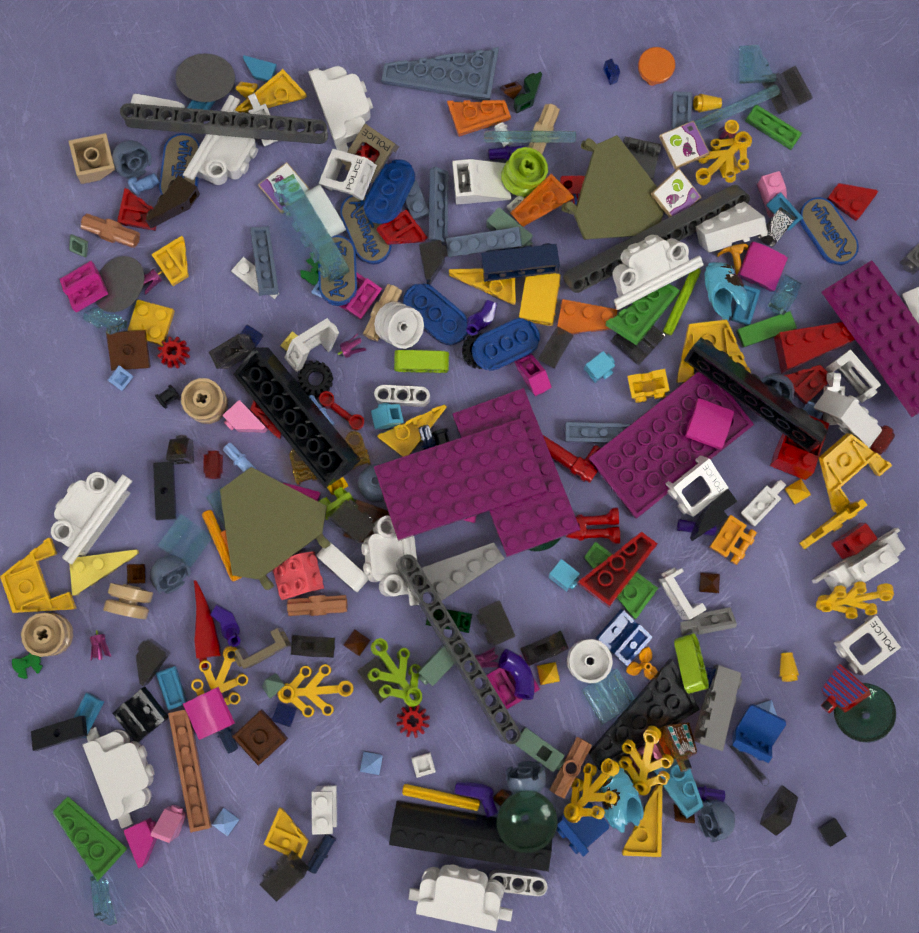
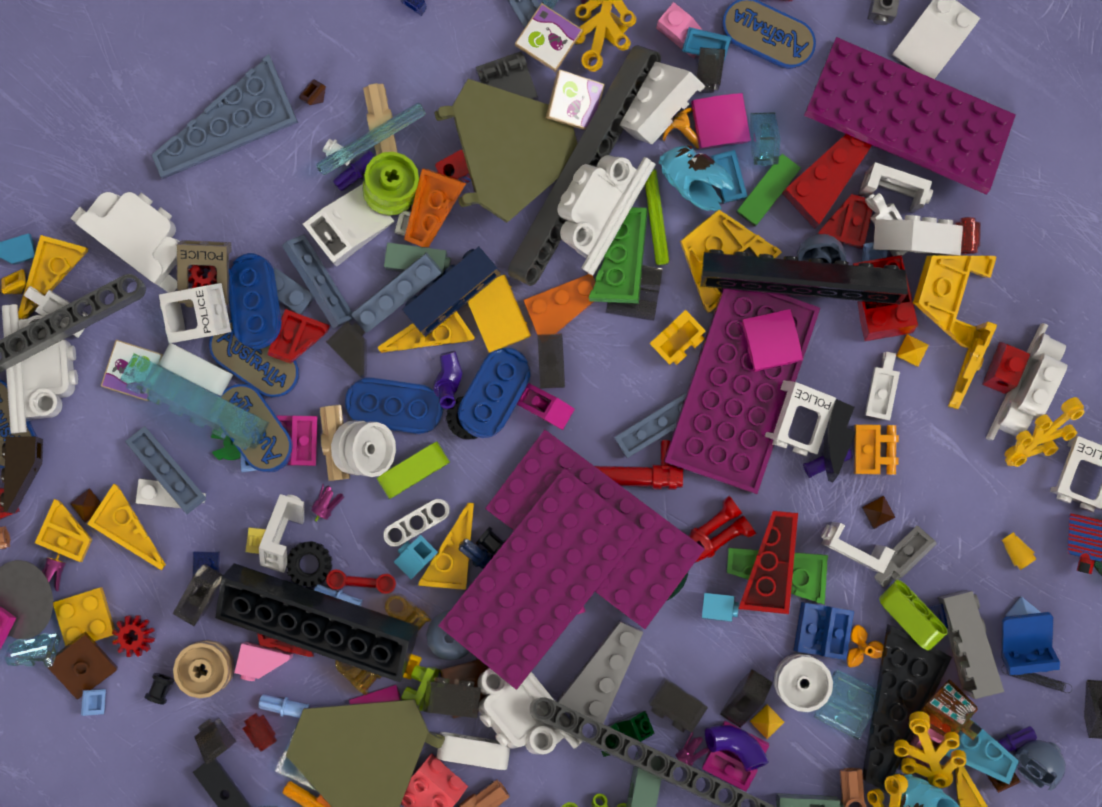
camera: 30 degrees left, 5 degrees up
orange wing [447,100,511,137] -> none
dark green slope [513,72,542,113] -> none
medium azure brick [584,351,615,383] -> none
none -> reddish brown slope [70,488,101,523]
none -> yellow wing [88,484,166,570]

